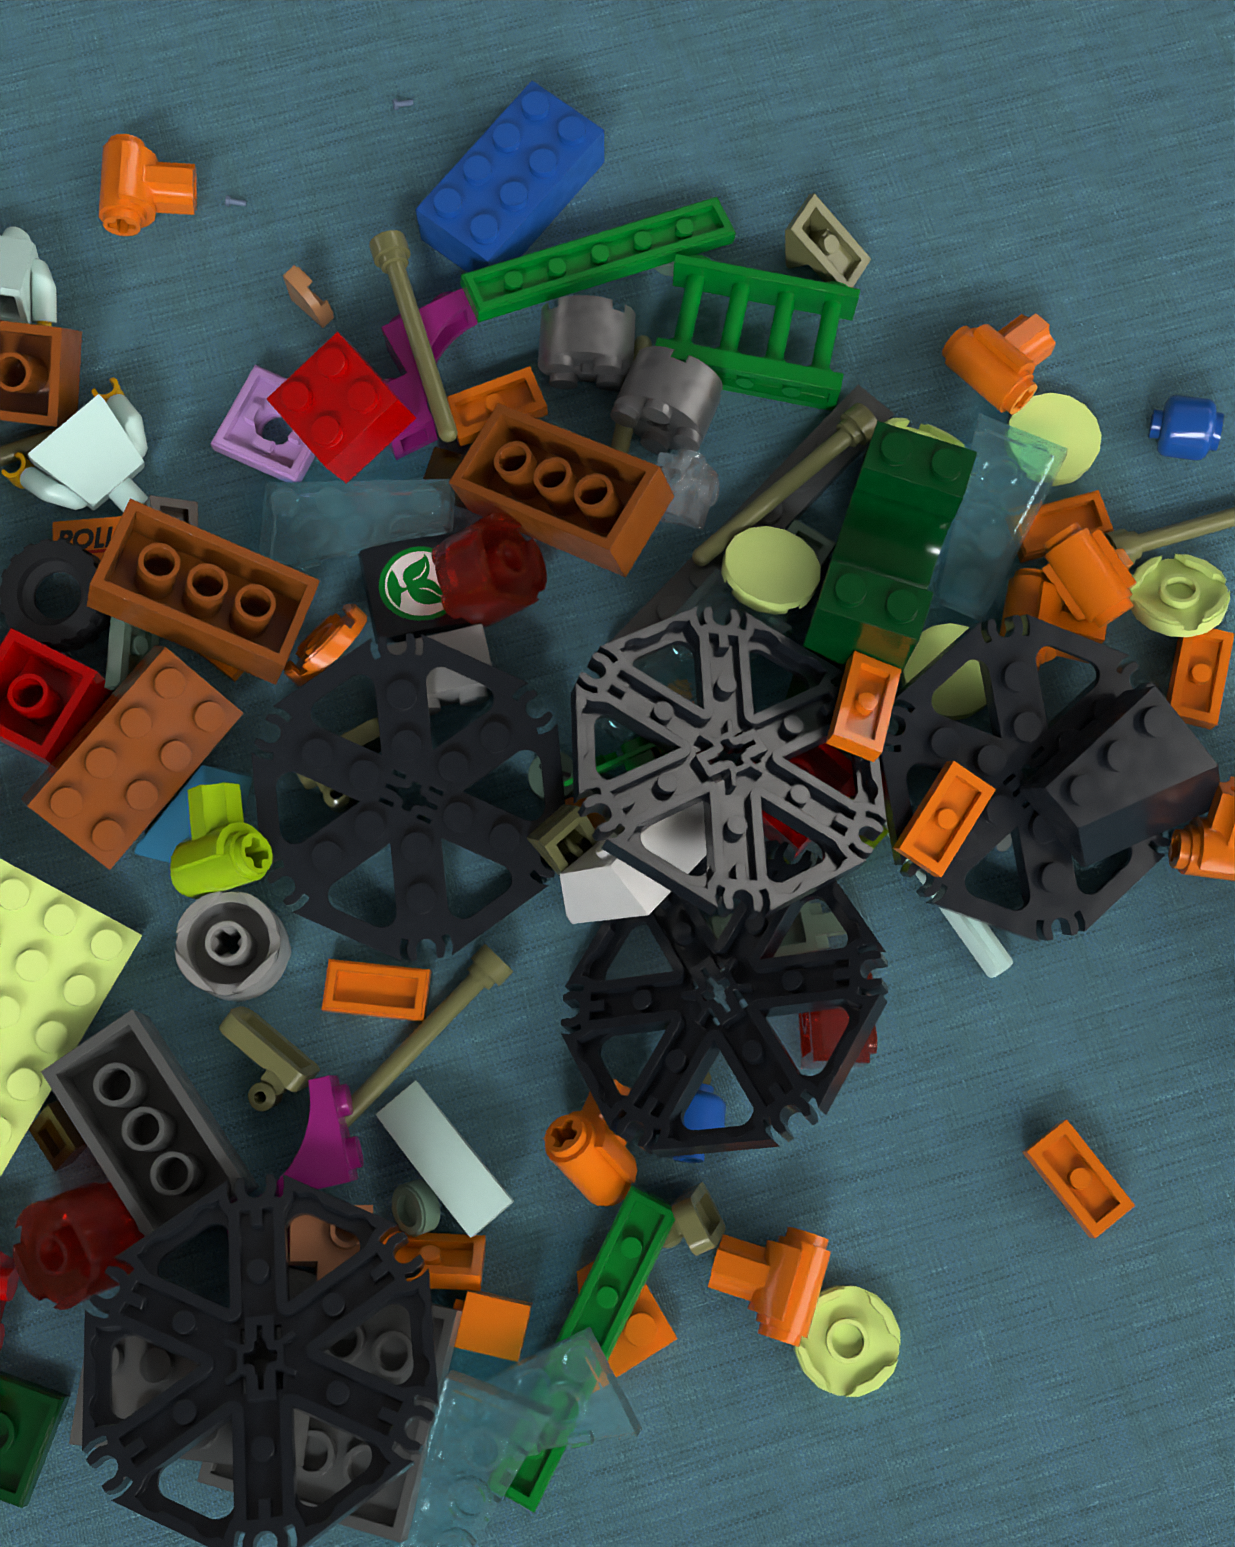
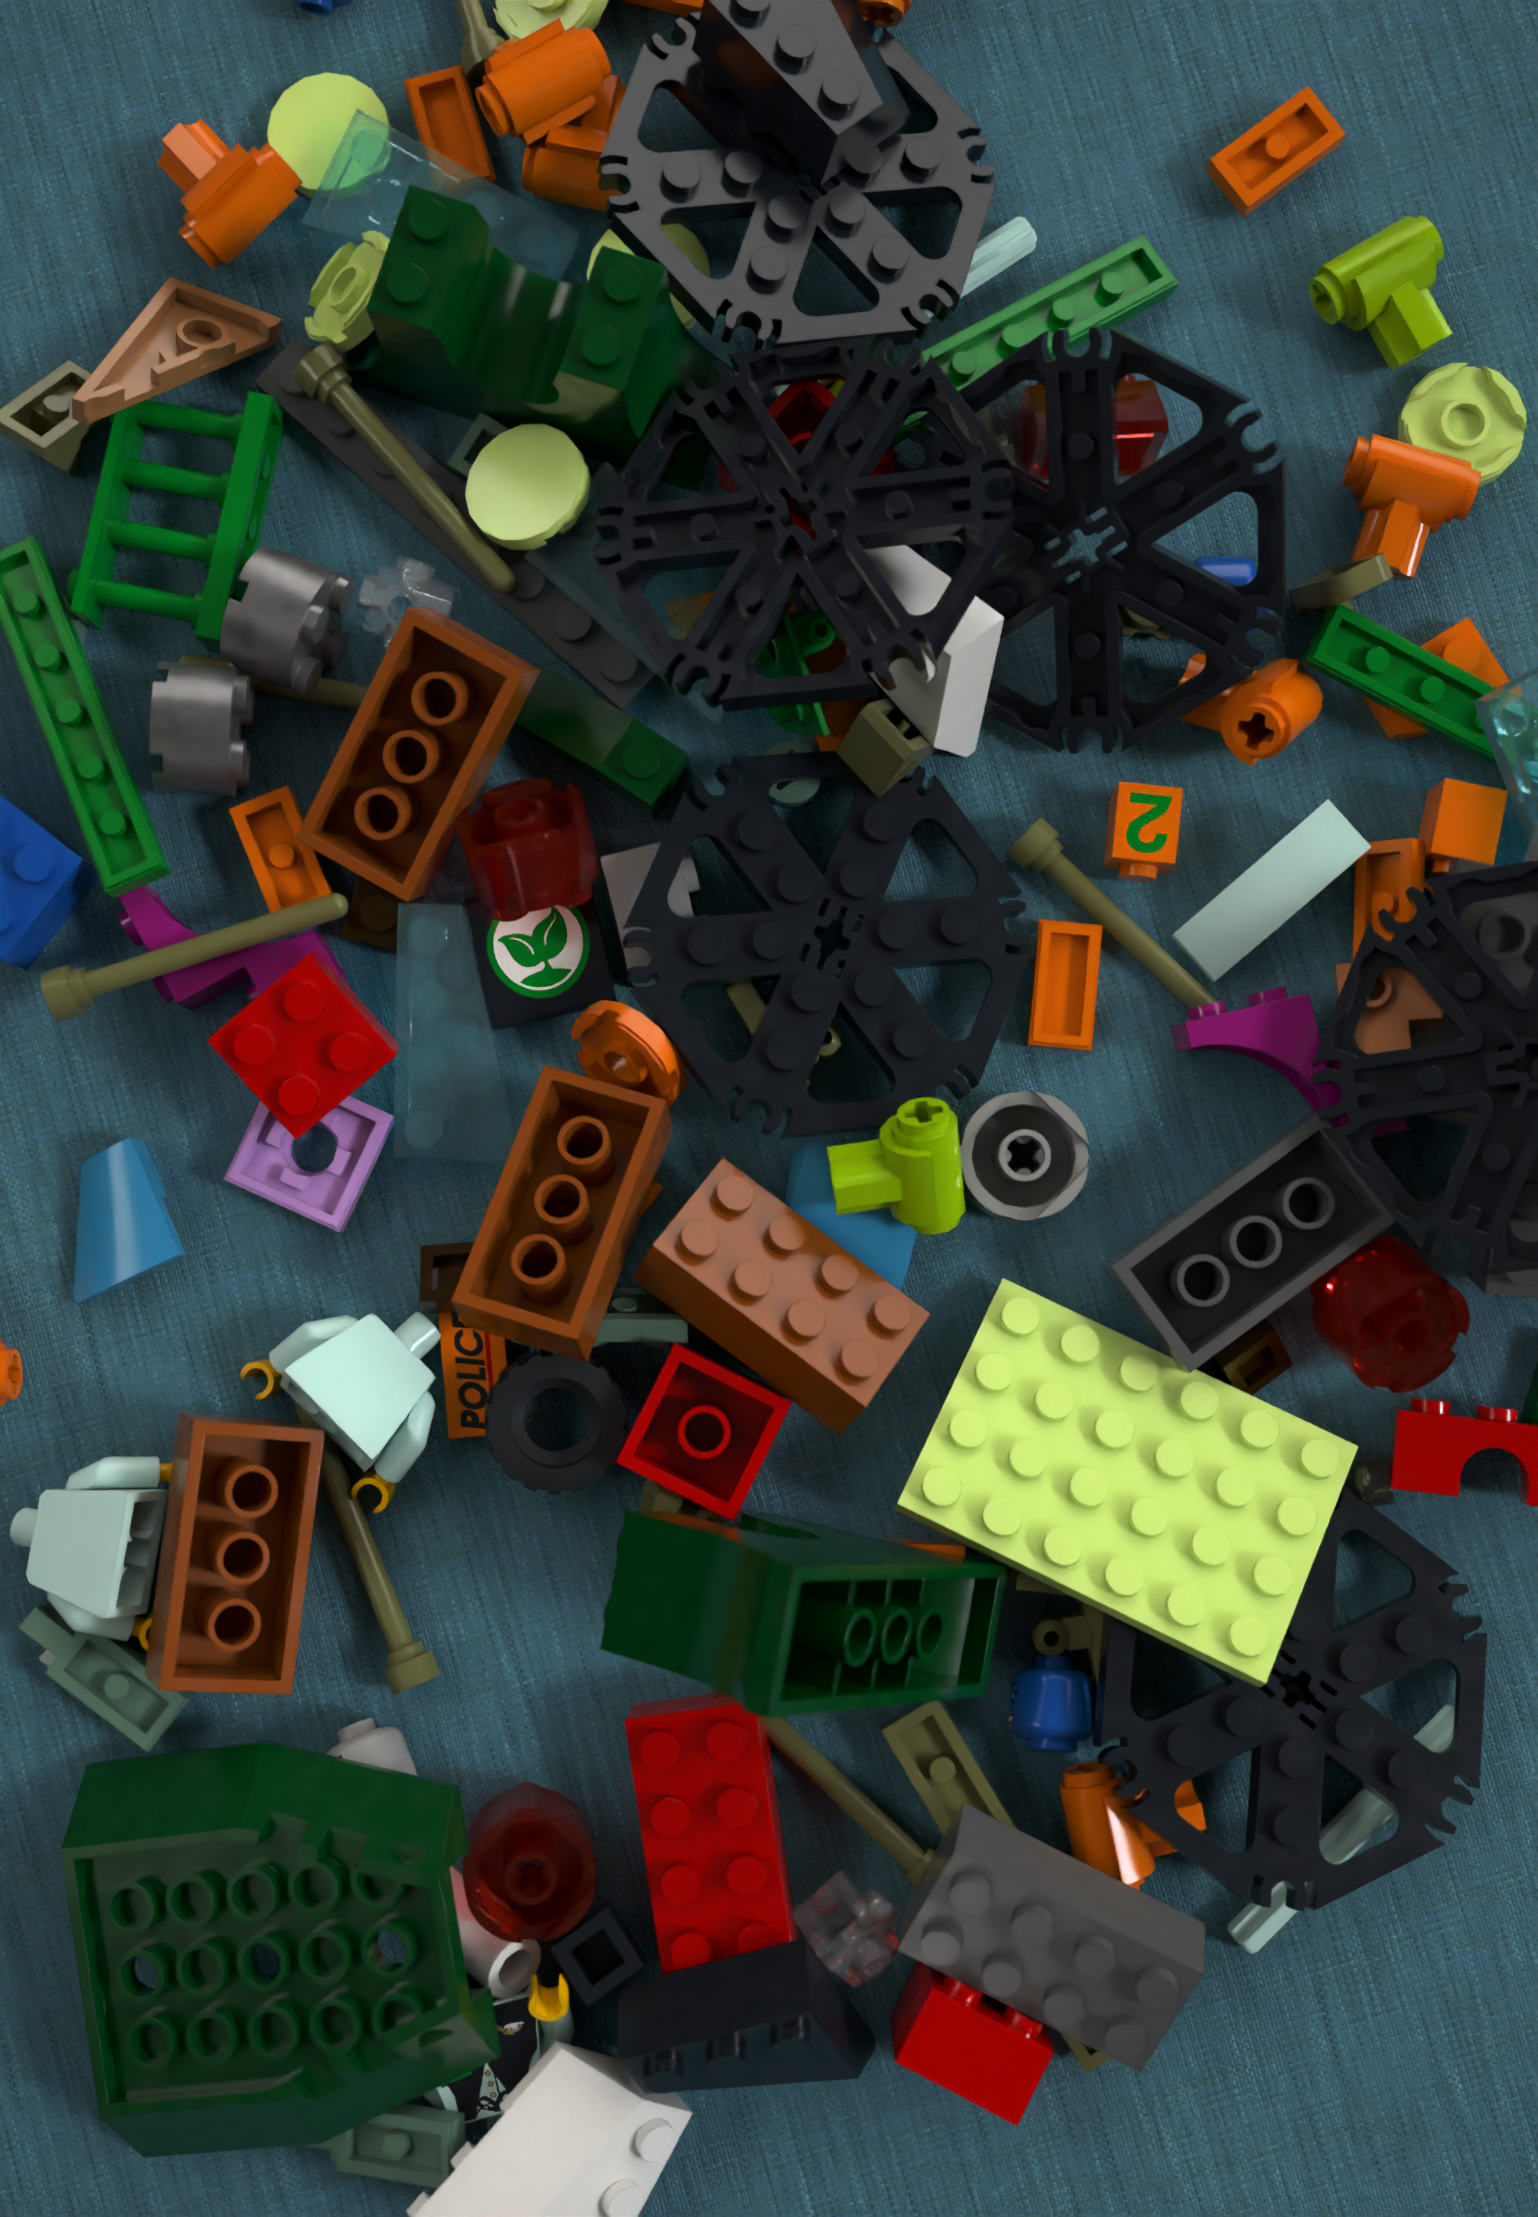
camera: 85 degrees left, 10 degrees up
olive piece [219,1006,320,1111] -> none
medium nougat tile [283,265,334,328] -> none
sand green tile [392,1179,440,1237] -> none
orange plate [826,651,902,762] -> none
orange plate [893,761,996,877] -> none
none -> medium nougat wing [72,277,282,425]
none -> dark azure slope [73,1137,186,1304]
none -> dark green slope [513,663,690,820]
none -> green tile [887,235,1178,450]
none -> orange brick [1103,781,1183,882]
none -> lime piece [1308,215,1453,372]

